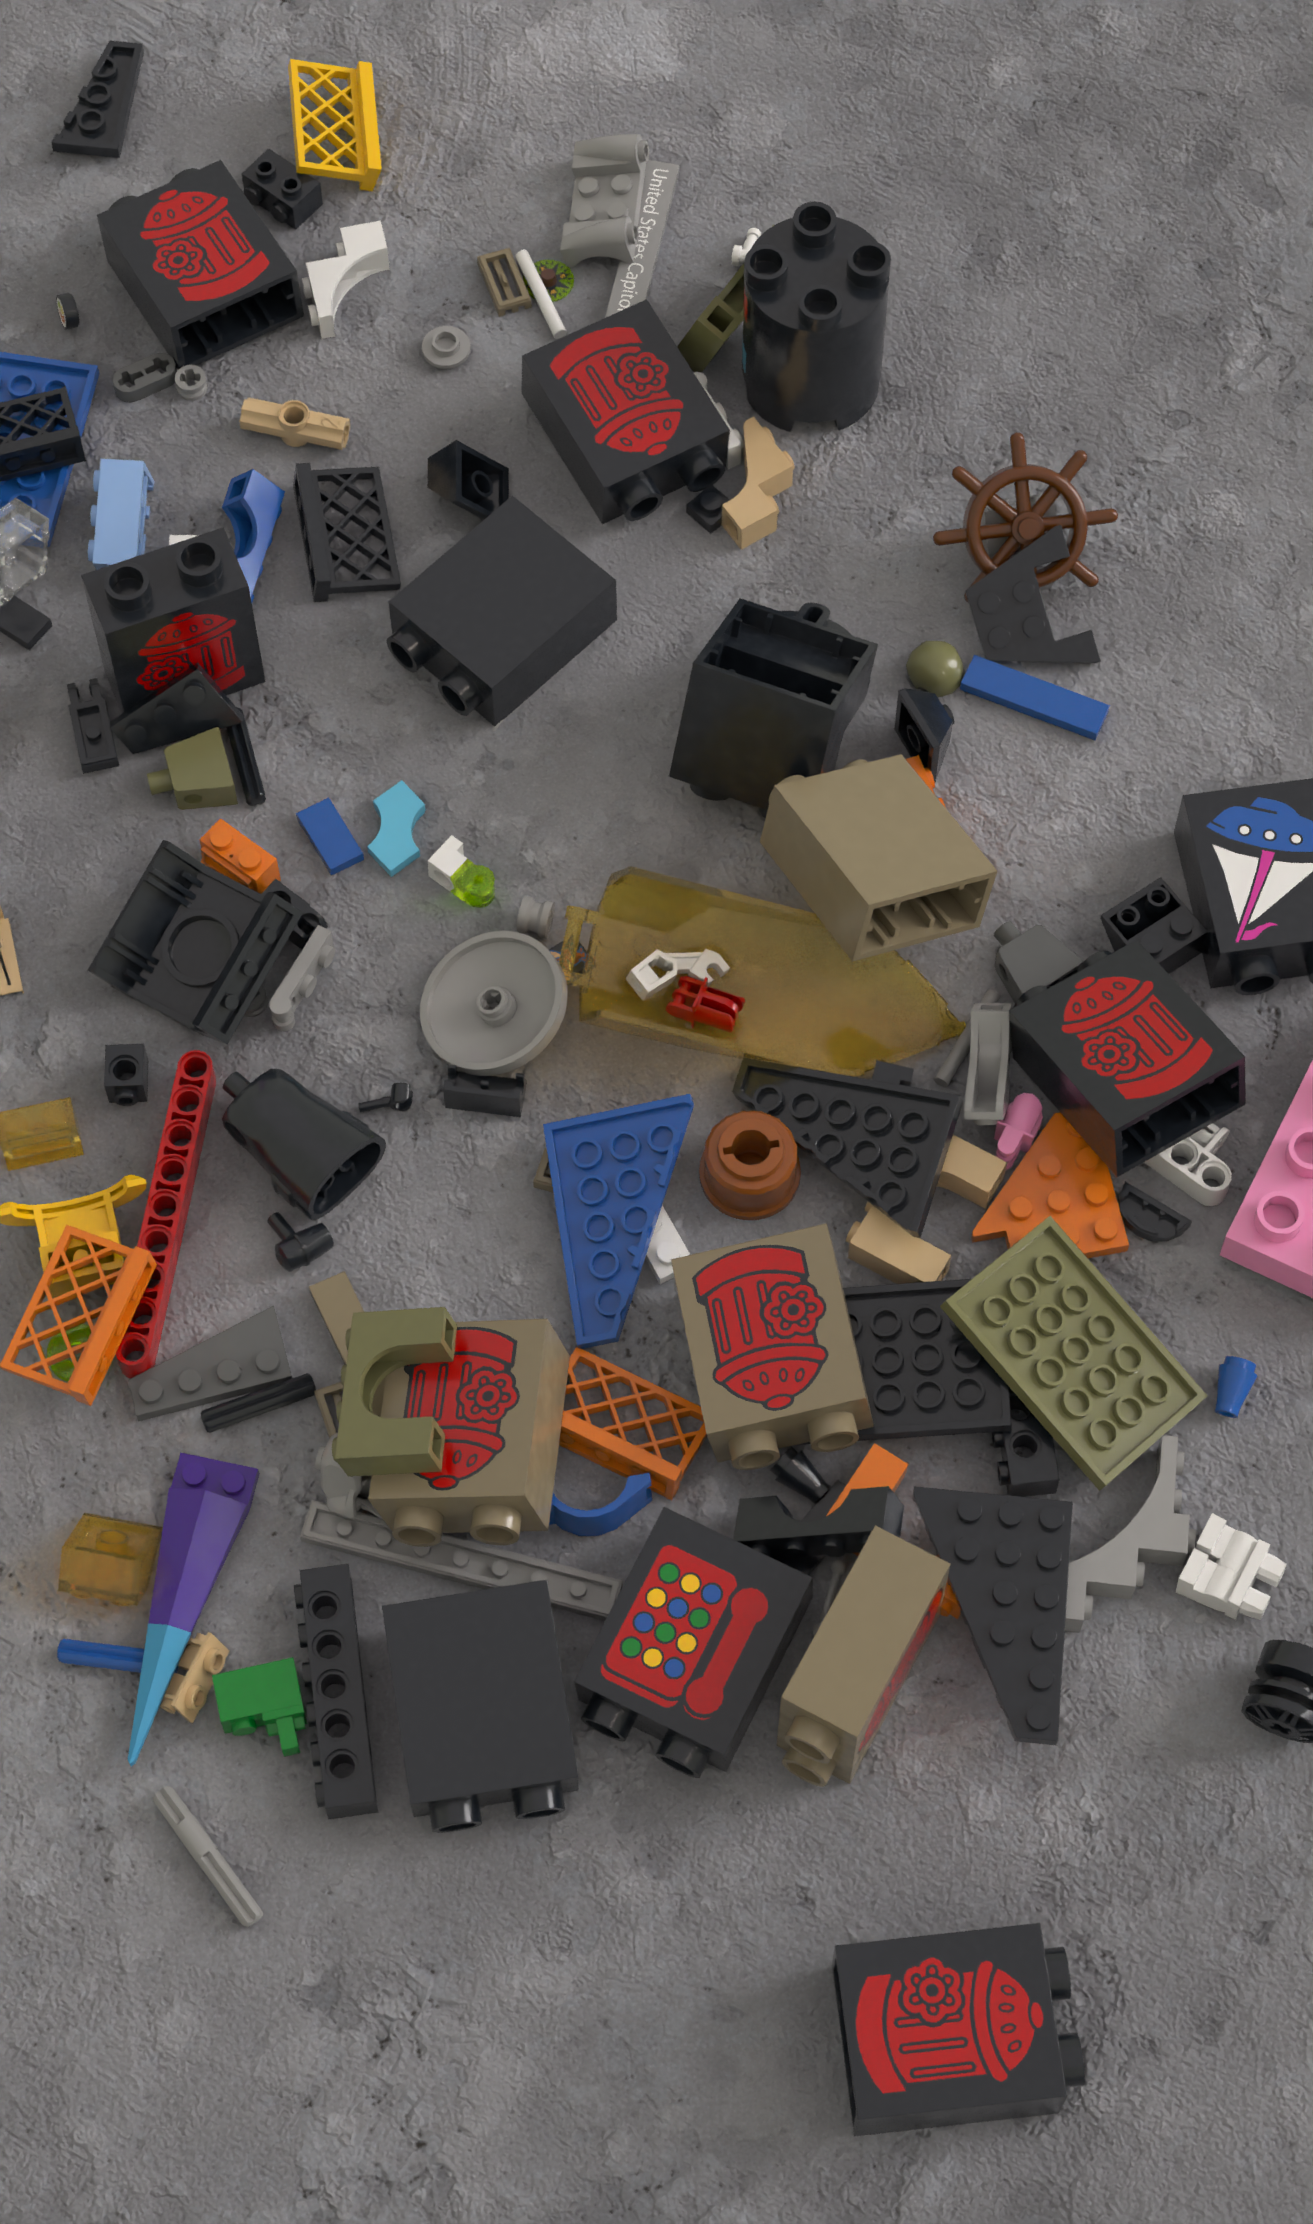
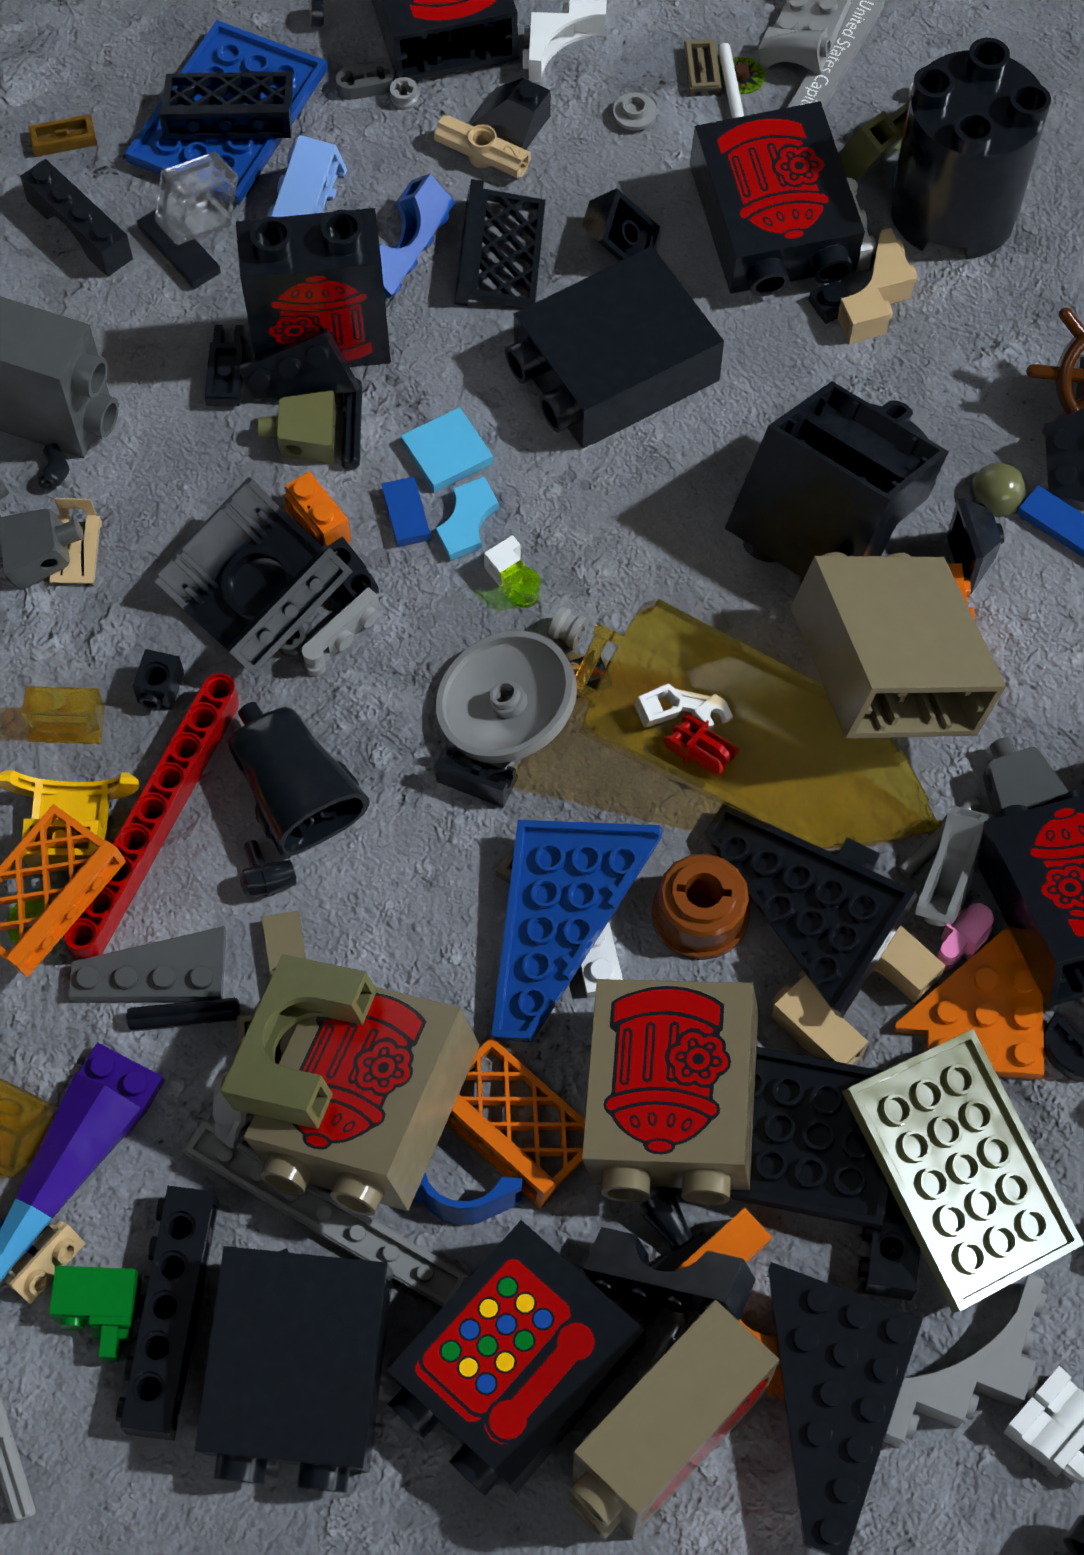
camera: 15 degrees right, 0 degrees up
black hand [358,1082,413,1113] -> none
none -> medium azure tile [401,407,494,493]
none -> black slope [469,78,551,150]

